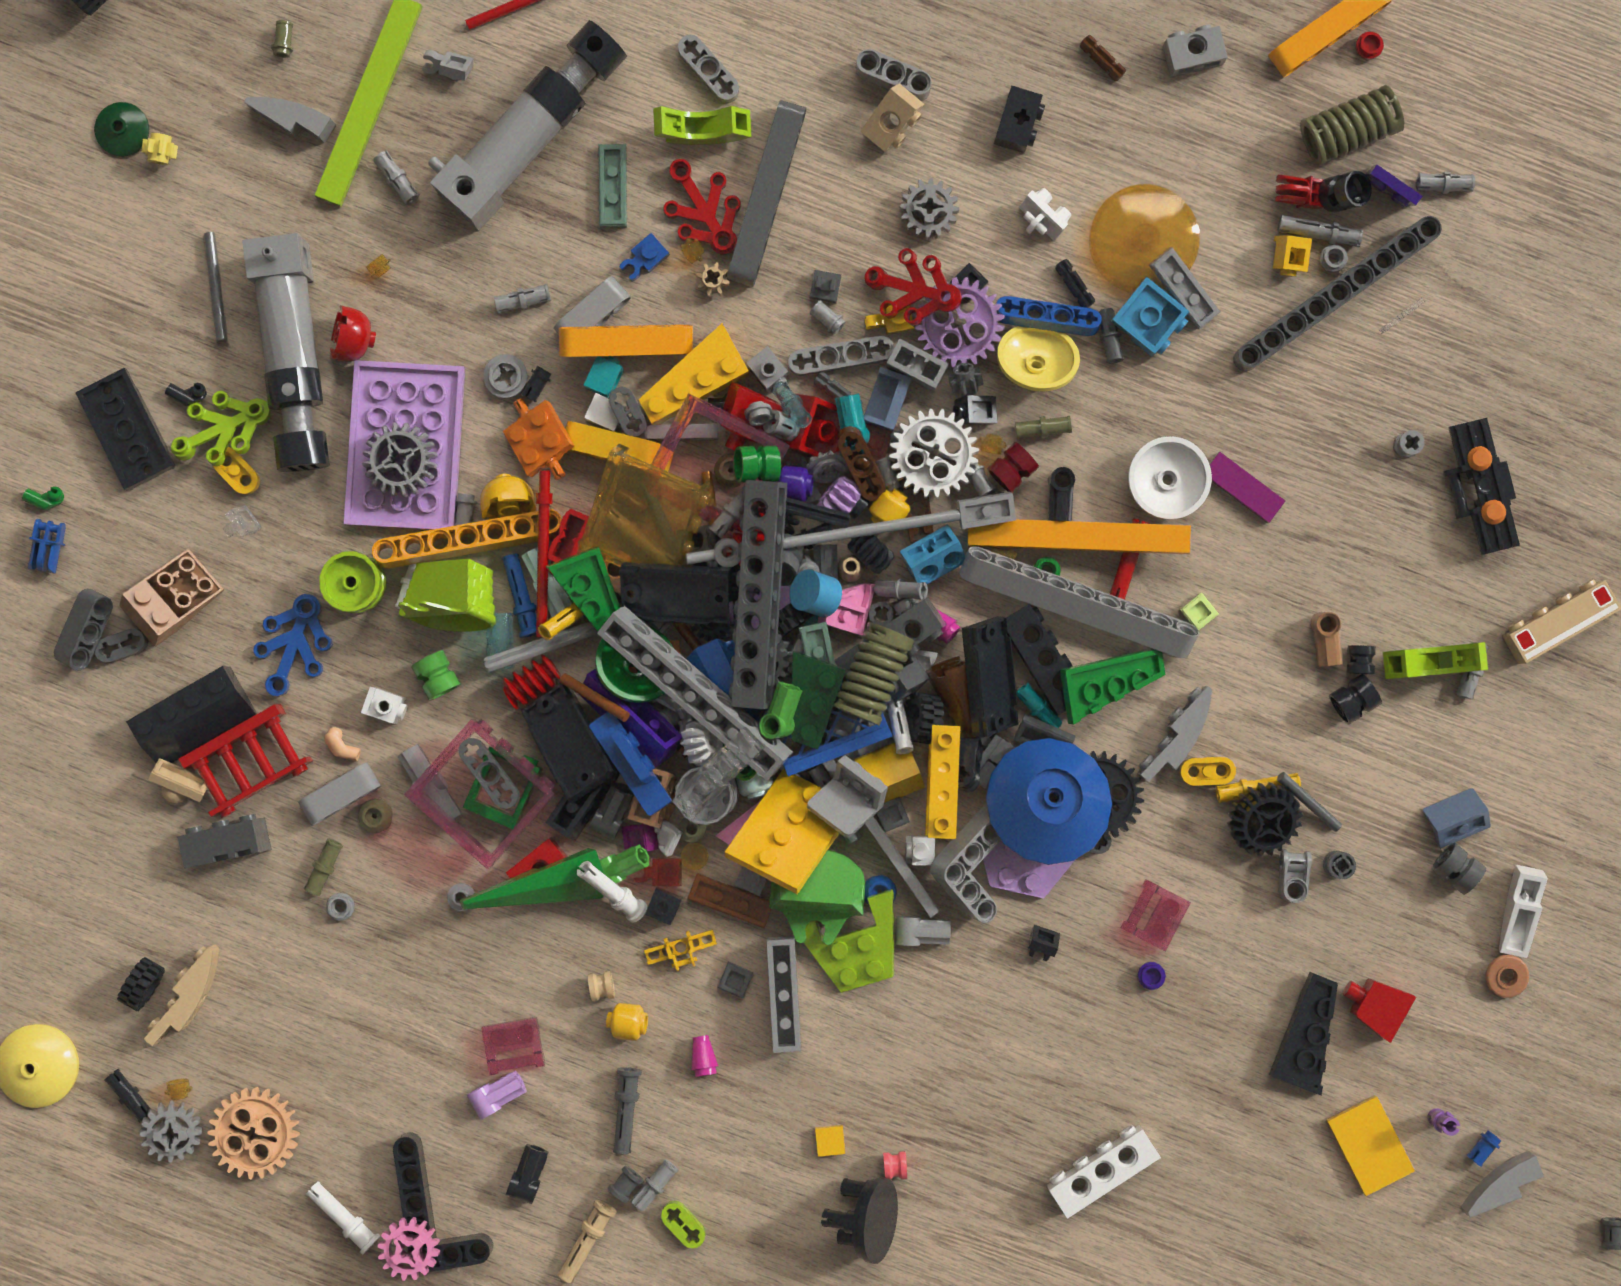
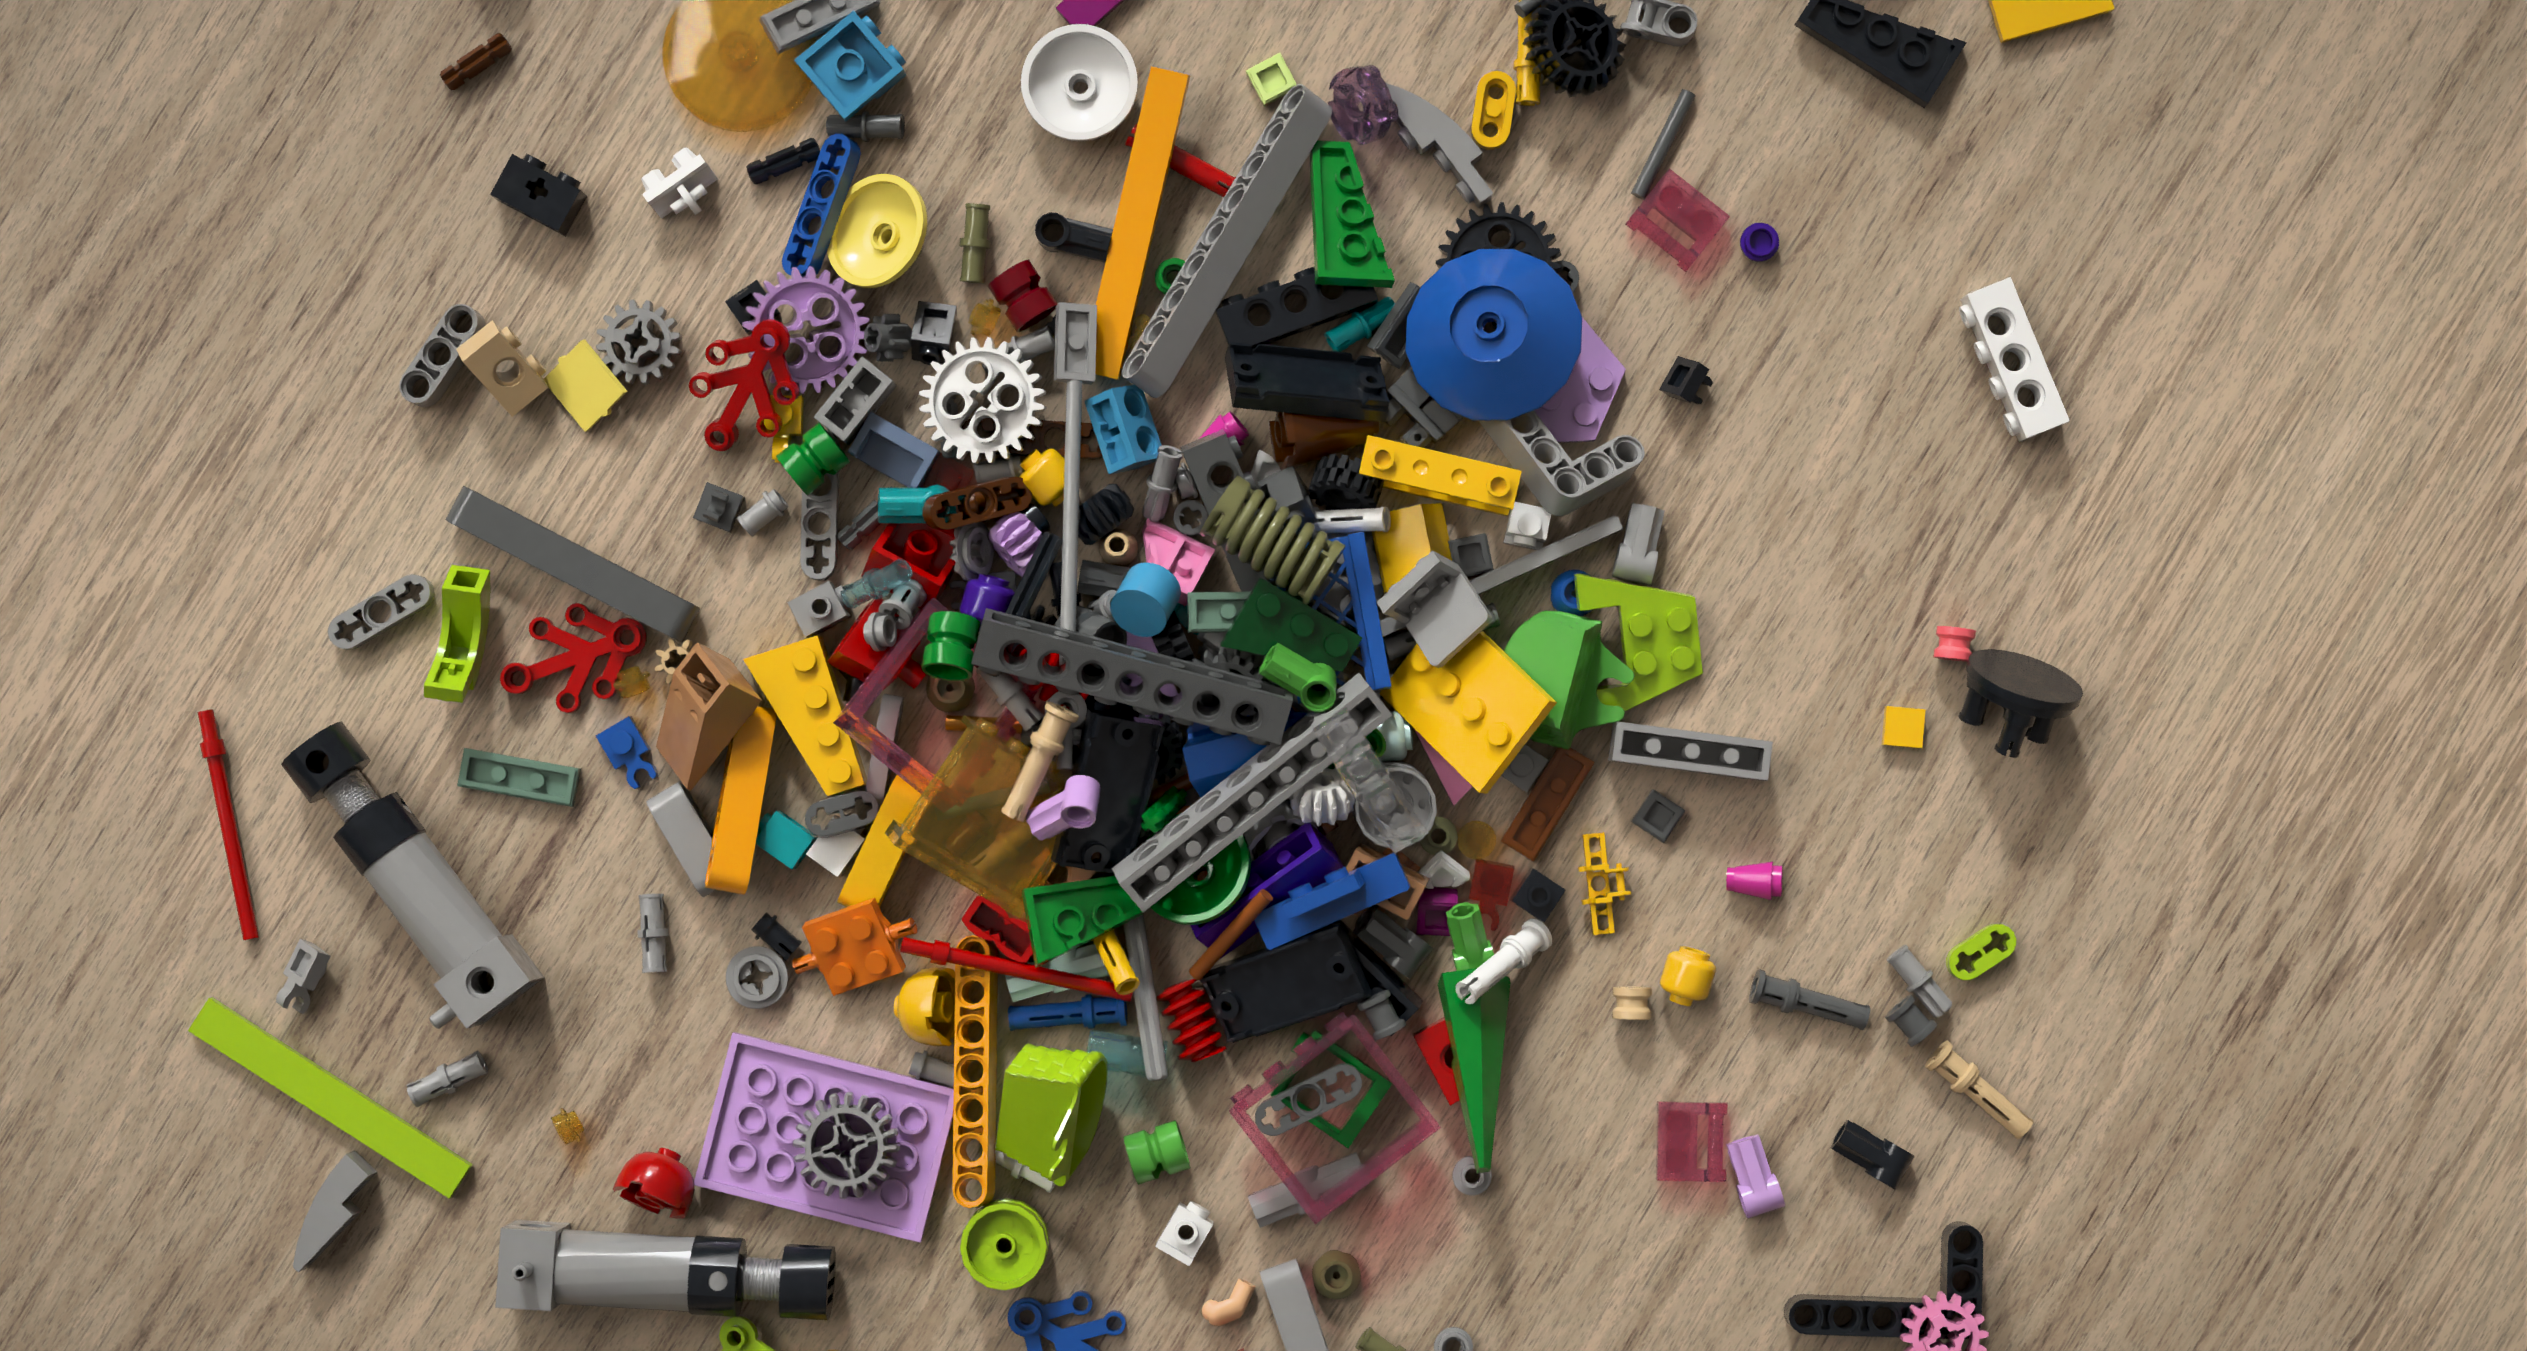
camera: 80 degrees left, 0 degrees up
olive pin [271,20,293,58] -> none
black piece [958,738,983,793] -> none
none -> light yellow piece [544,339,628,432]
none -> medium nougat slope [656,642,762,791]
none -> green wheel [776,423,850,496]
none -> tan pin [1001,701,1079,822]
none -> lavender piece [1026,775,1101,841]
none -> green axle [1141,786,1187,833]
none -> clear purple plate [1328,65,1398,145]
none -> dark grey bush [1357,989,1406,1041]
none -> dark grey bar [1631,89,1696,200]

